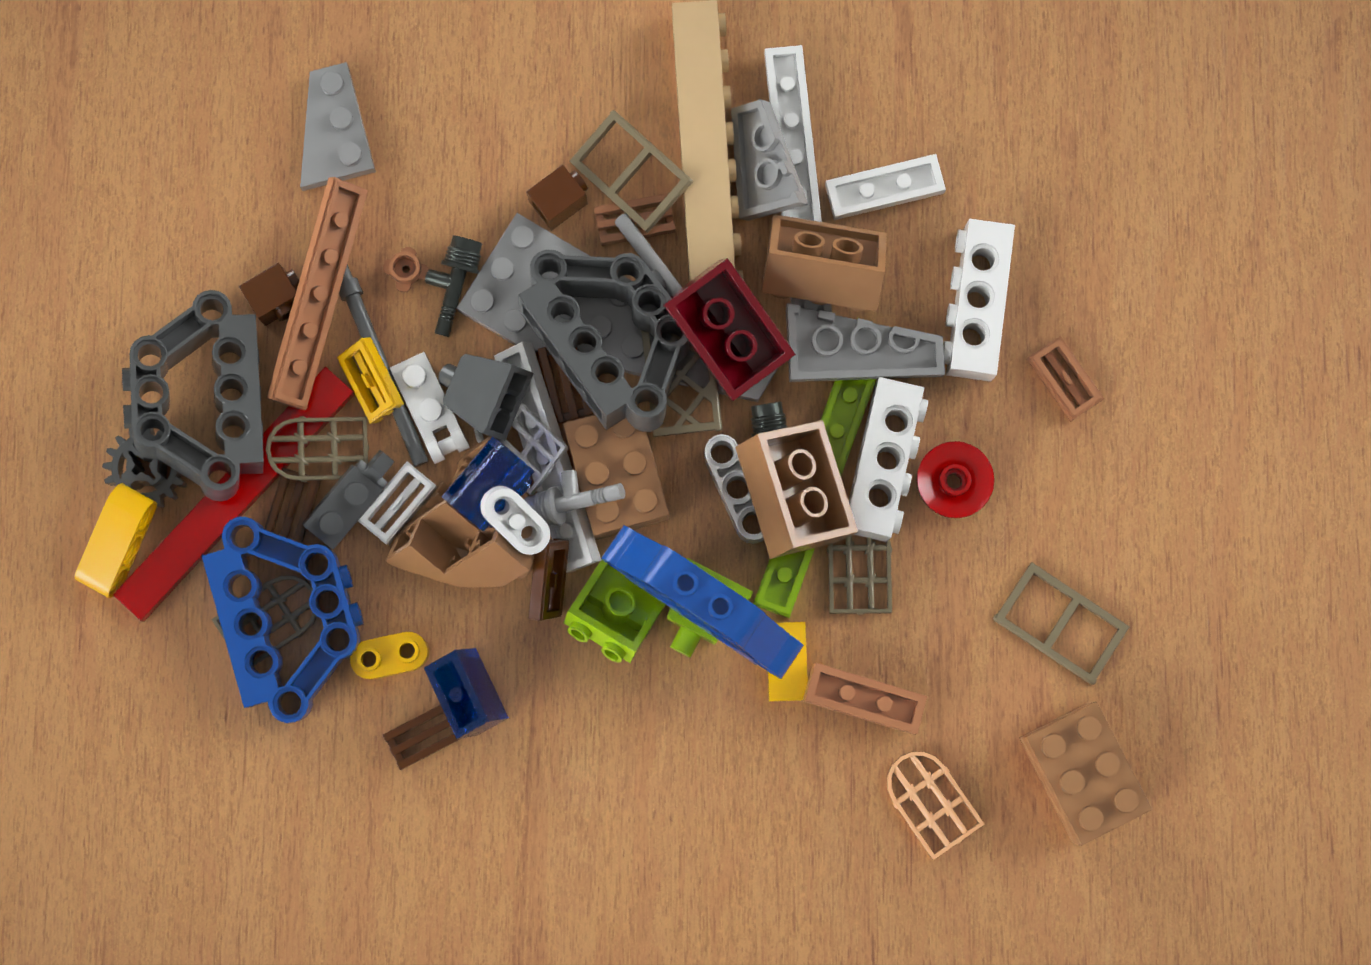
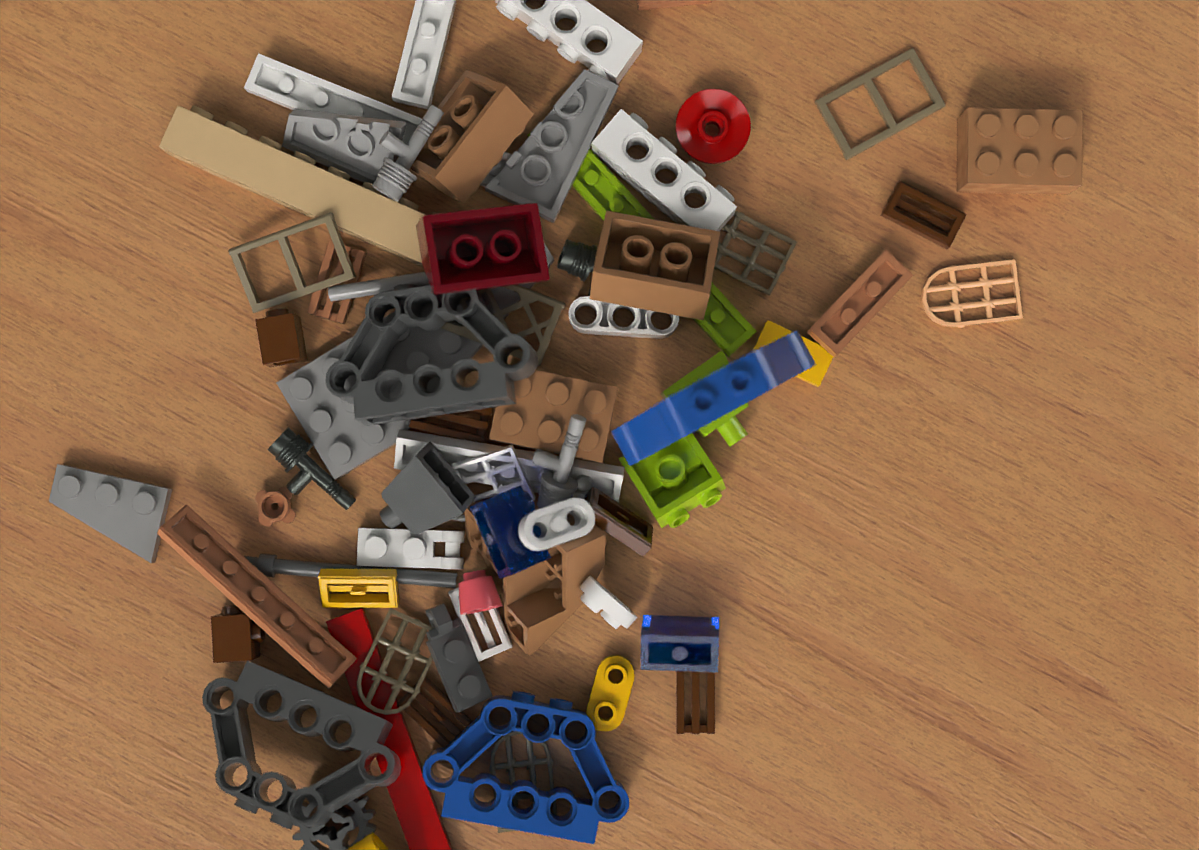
camera: 65 degrees left, 5 degrees up
none -> light grey piece [372,105,444,202]
none -> coral hat [458,570,503,615]
none -> white plate [579,576,638,629]
none -> reddish brown tile [881,180,967,249]

